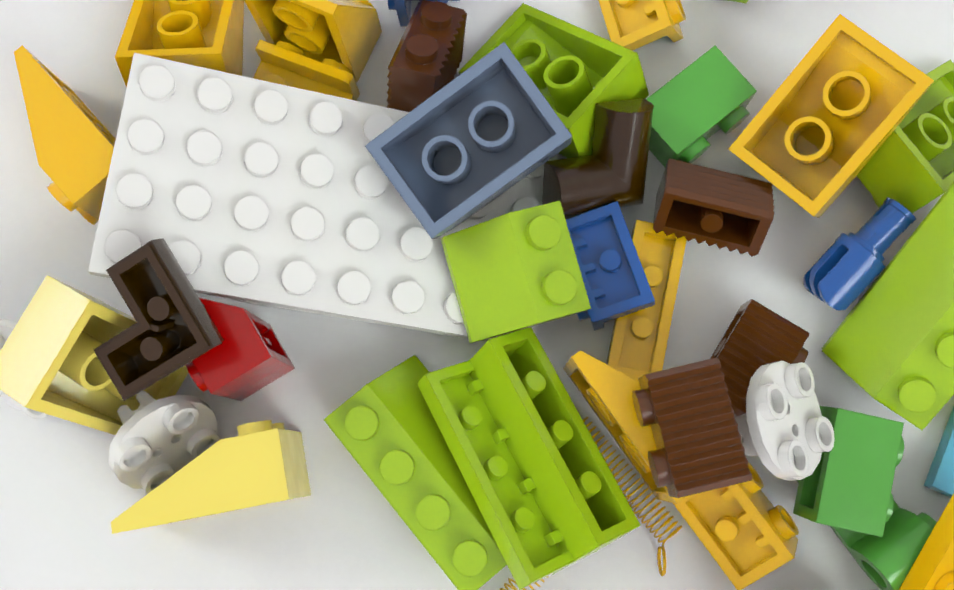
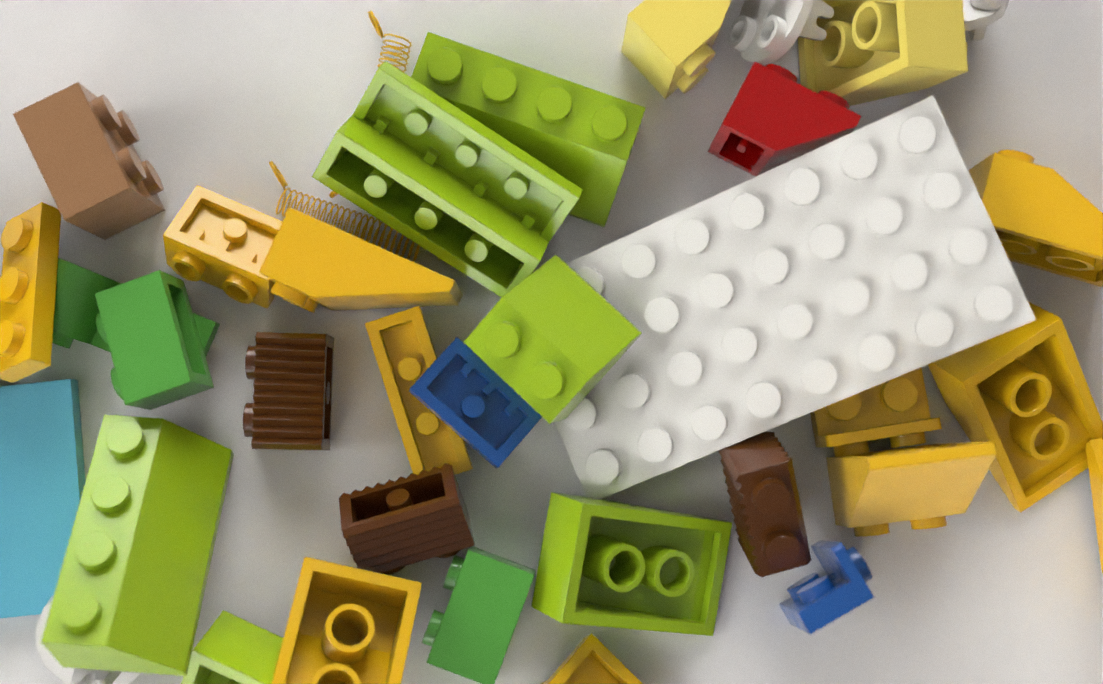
camera: 140 degrees right, 5 degrees up
dark brown brick [94,238,224,401] -> none
sand blue brick [365,42,572,239] -> none
dark brown brick [542,98,654,216] -> none
reddish brown brick [632,357,752,498] -> none
white plate [735,361,835,481] -> none
blue arm [803,197,916,311] -> none

